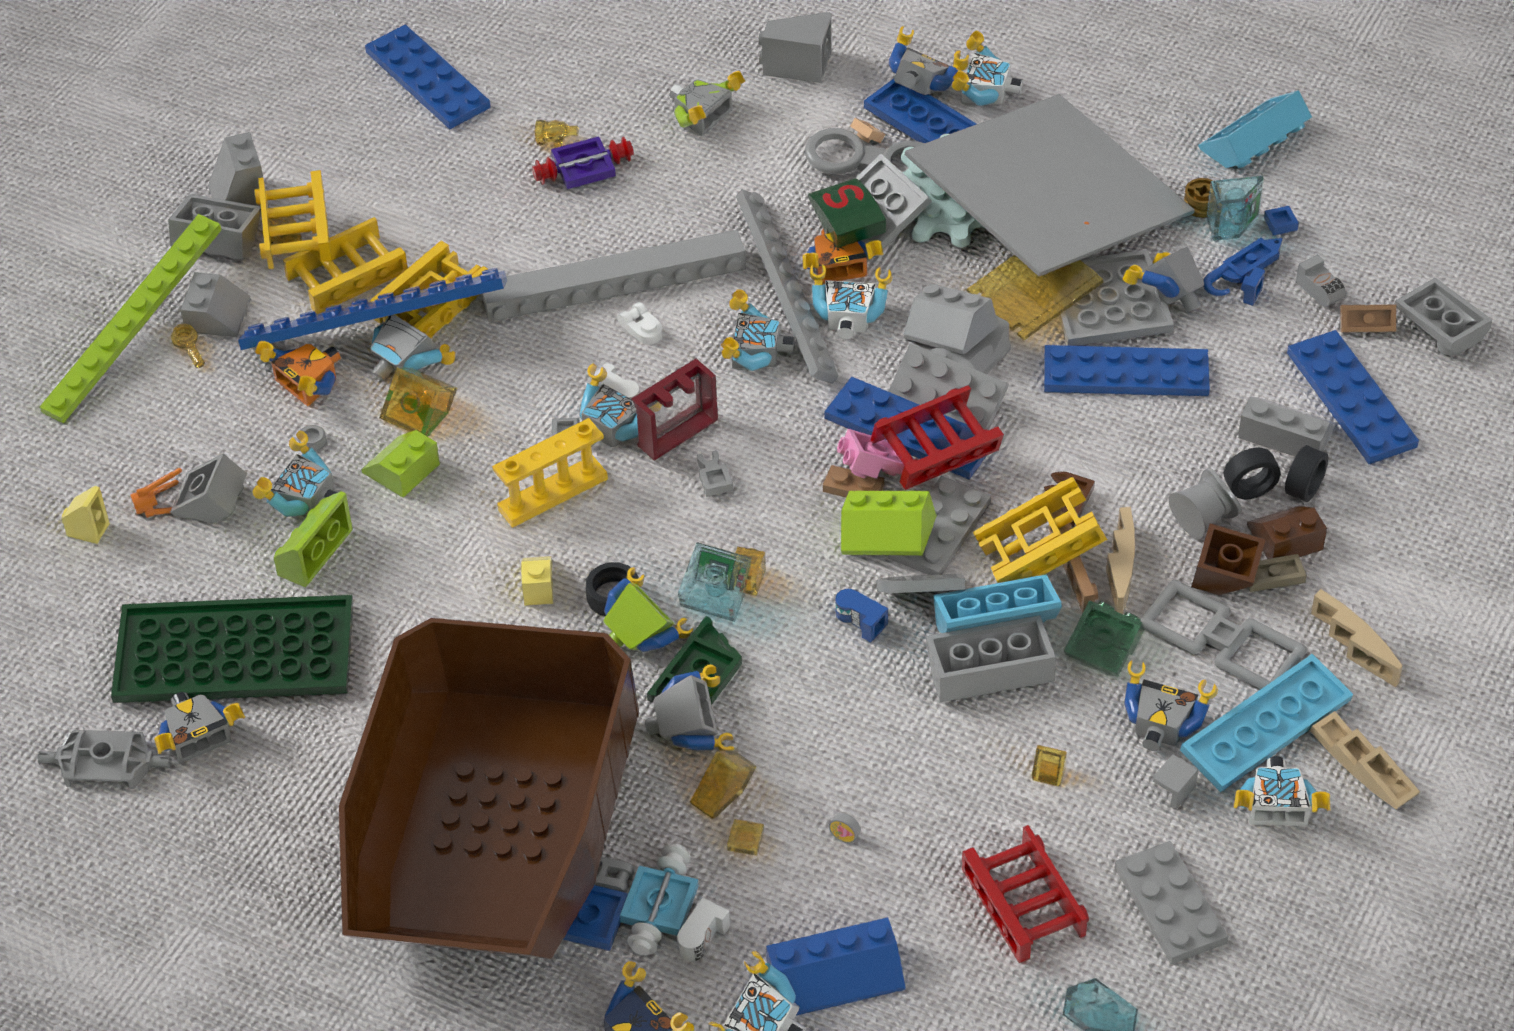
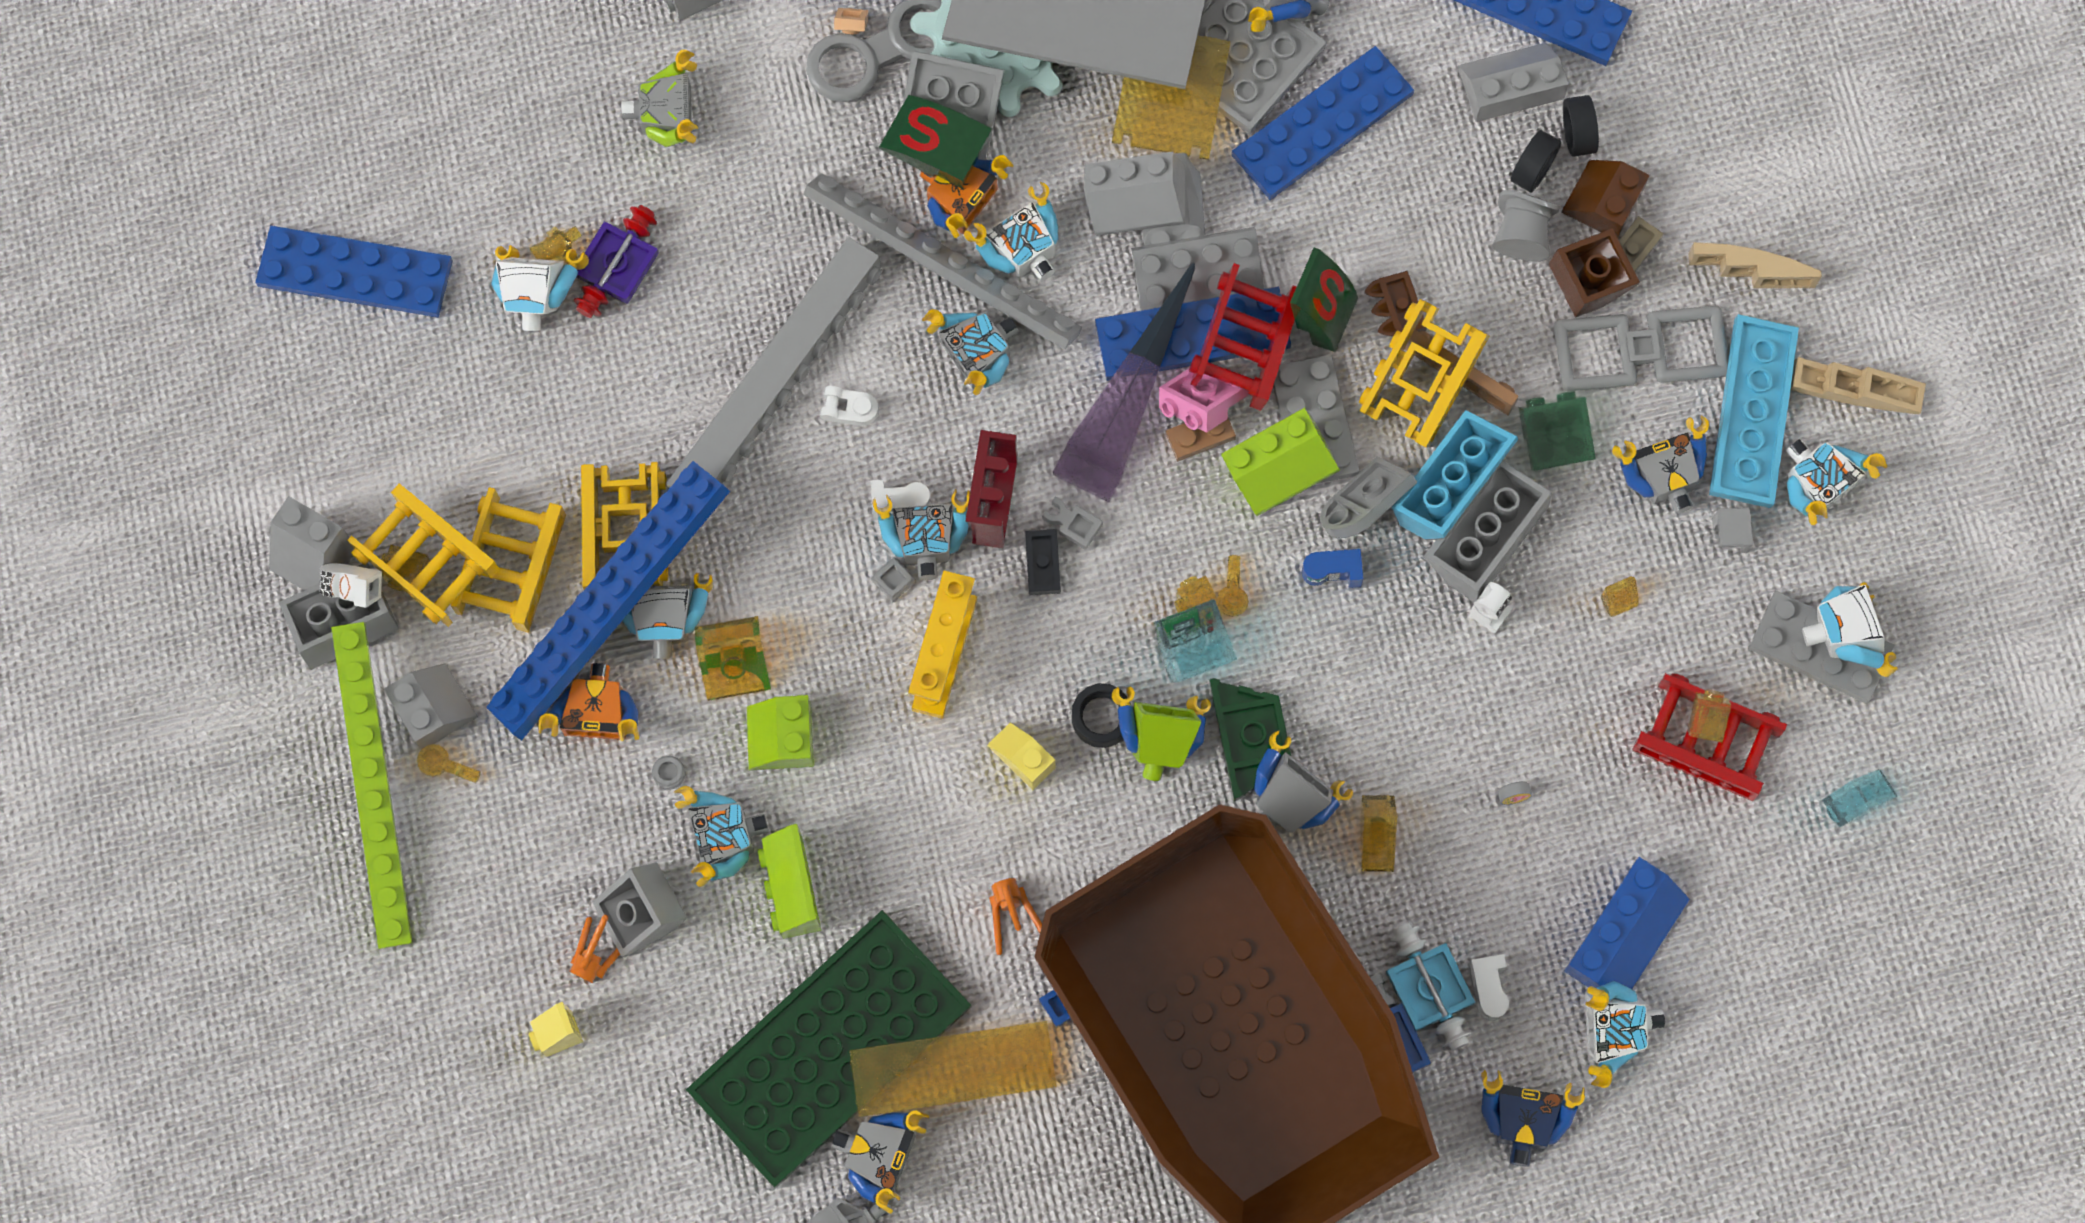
camera: 40 degrees left, 25 degrees up
clear yellow plate [727,819,764,856] -> none
tan slope [1106,506,1135,616] -> none
none -> white leg [320,563,382,608]
none -> torso [491,245,589,331]
none -> clear yellow plate [849,1021,1057,1117]
none -> black plate [1025,529,1061,596]
none -> clear purple plate [1053,263,1195,502]
none -> clear yellow plate [1217,555,1249,617]
none -> dark green slope [1290,247,1358,352]
none -> white leg [1469,582,1513,634]
none -> clear yellow brick [1687,689,1731,743]
none -> torso [1802,582,1898,677]

